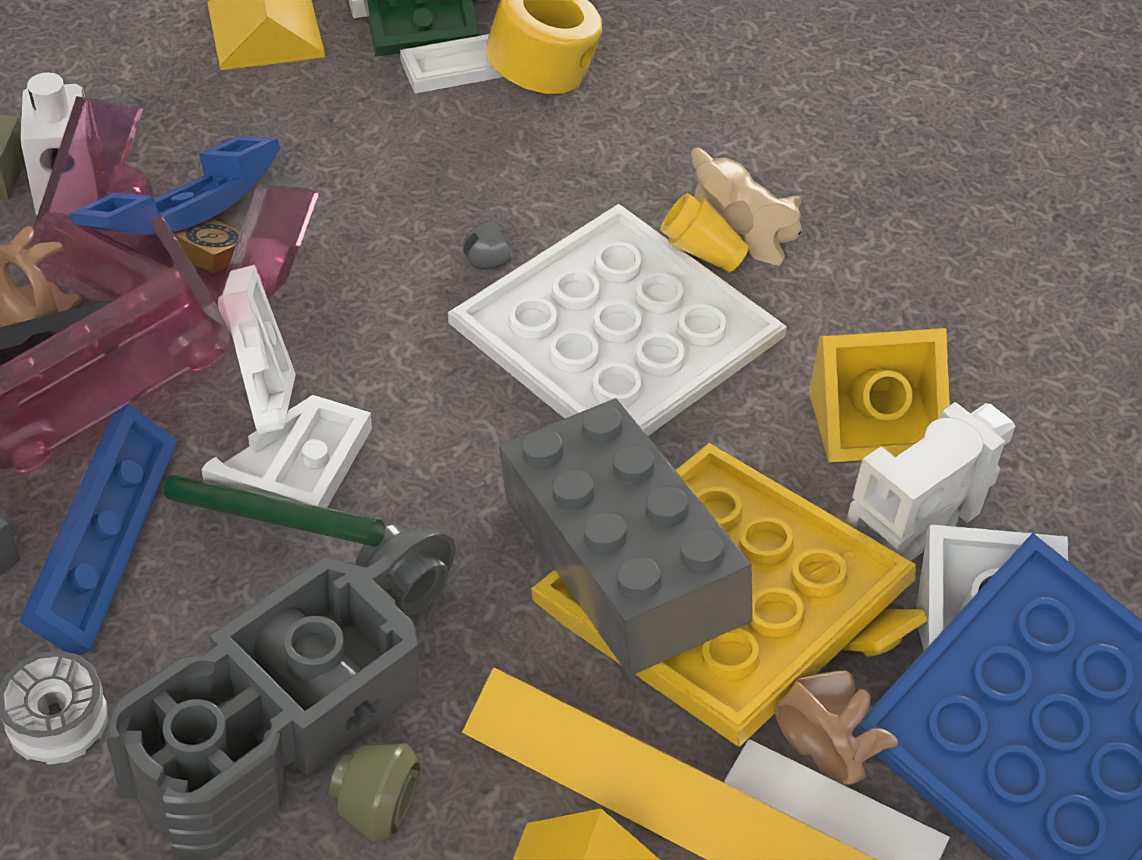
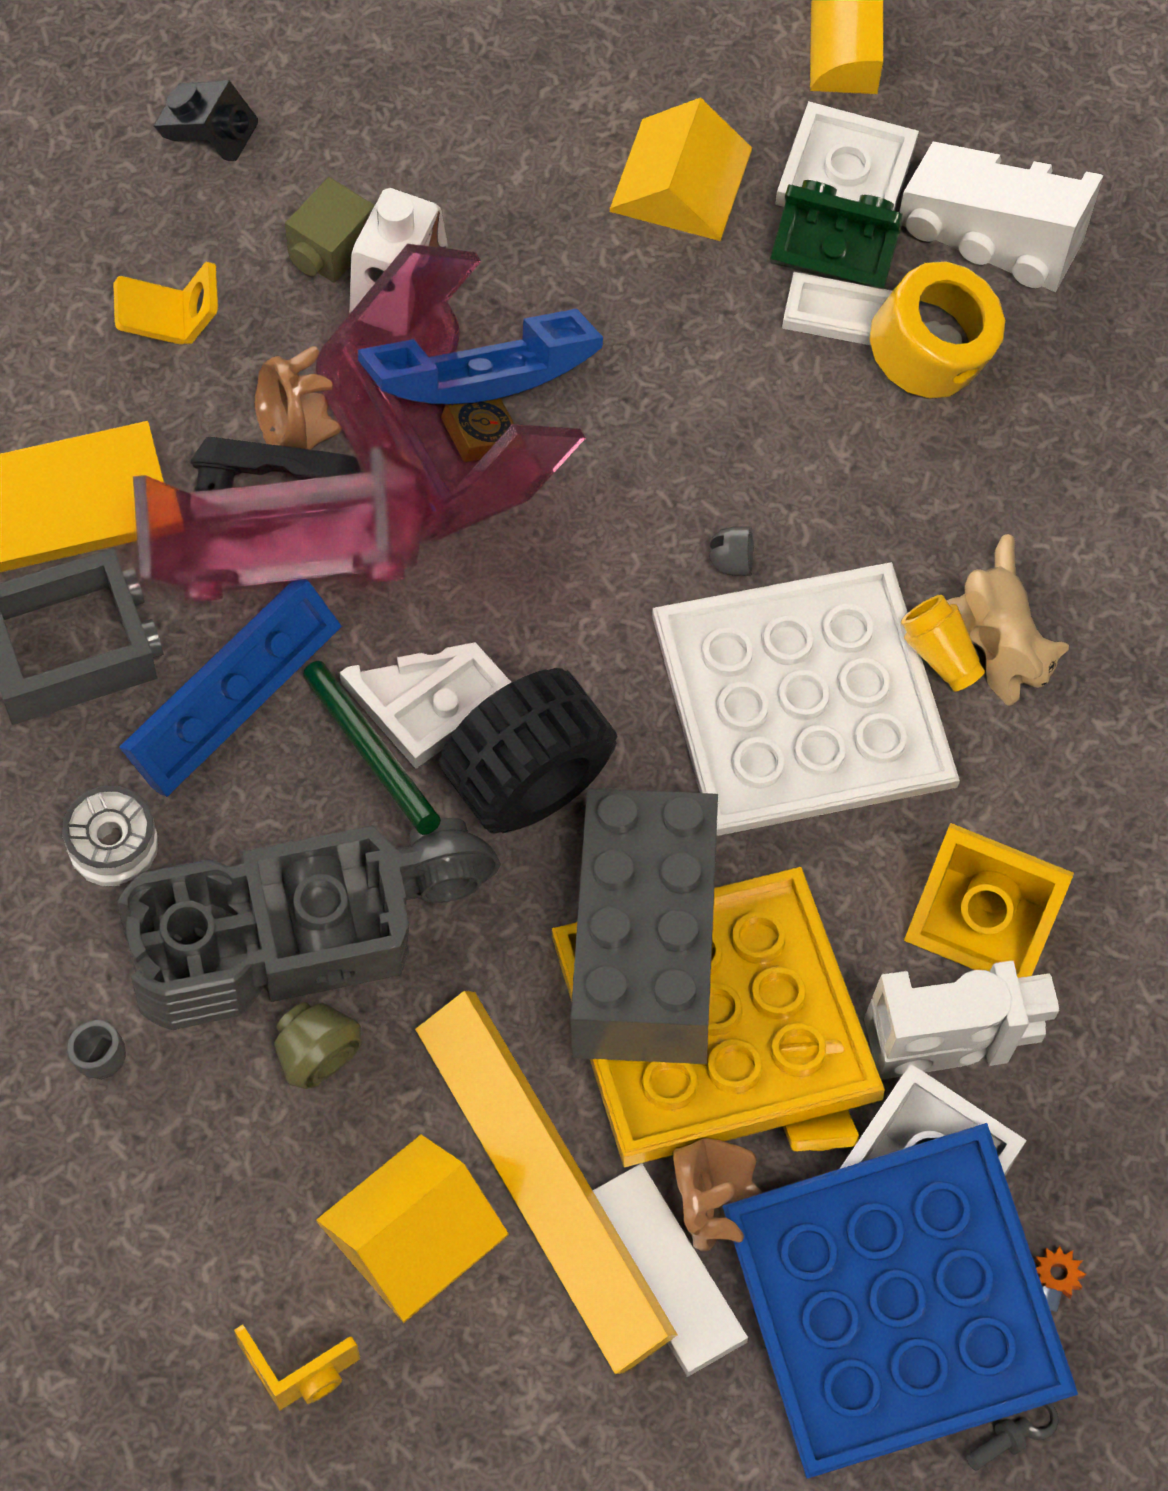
camera: 30 degrees right, 15 degrees up
white wing [218,265,296,435] -> none
none -> black tyre [439,668,618,834]

